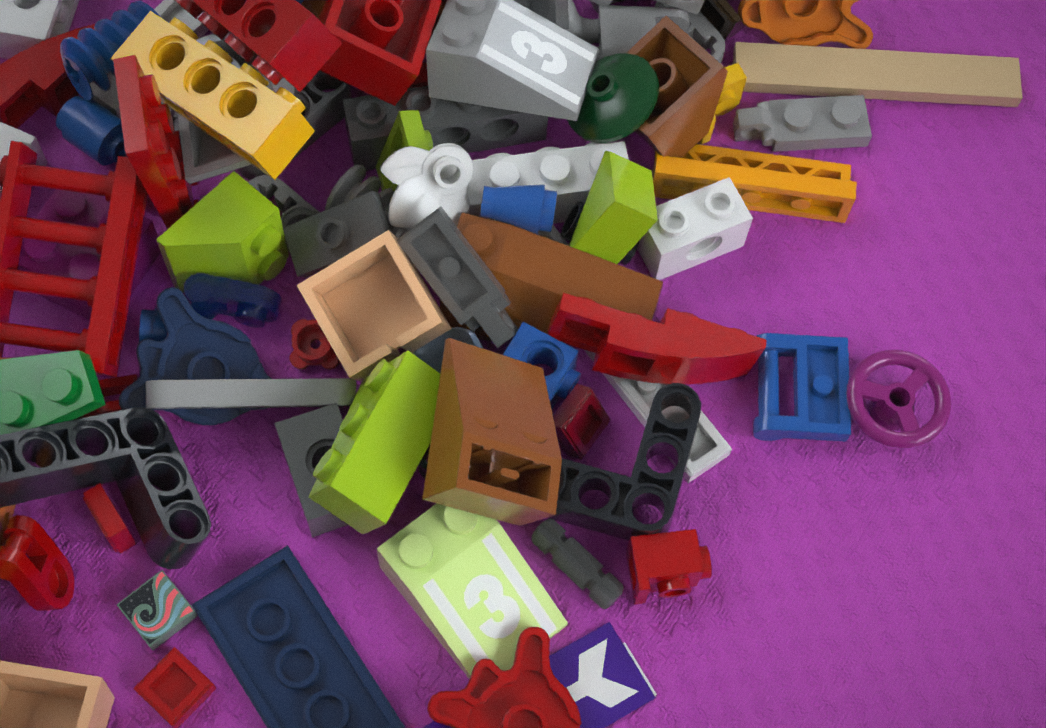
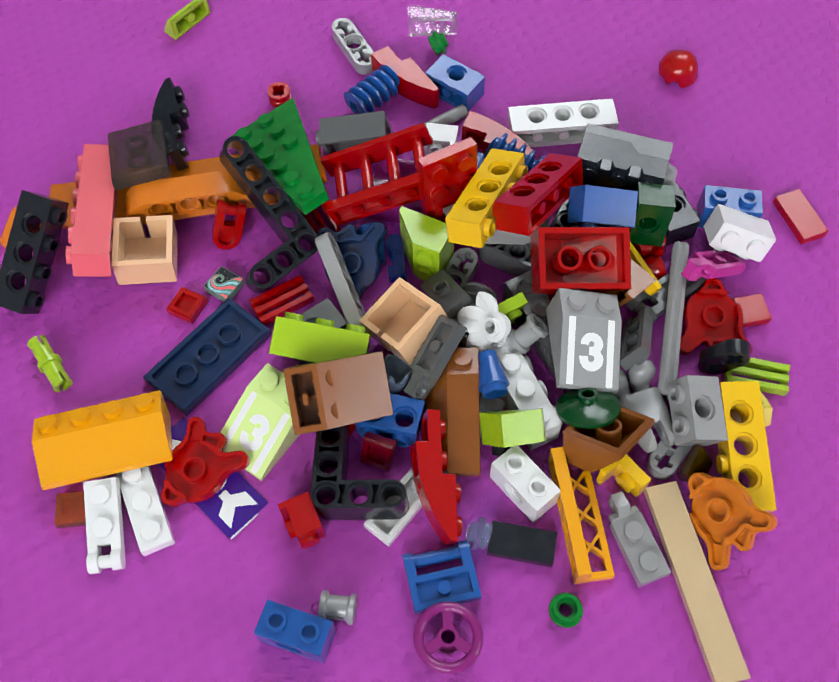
camera: 80 degrees right, 5 degrees down
red tile [82,483,137,554] -> none
dark grey axle [531,518,624,609] -> none
none -> red tile [249,275,315,326]
none -> blue brick [254,599,336,664]
none -> light grey bush [318,590,357,625]
none -> clear light blue plate [465,517,493,550]
none -> black tile [486,520,557,567]
none -> light grey bush [508,313,549,354]
none -> green plate [548,592,583,628]

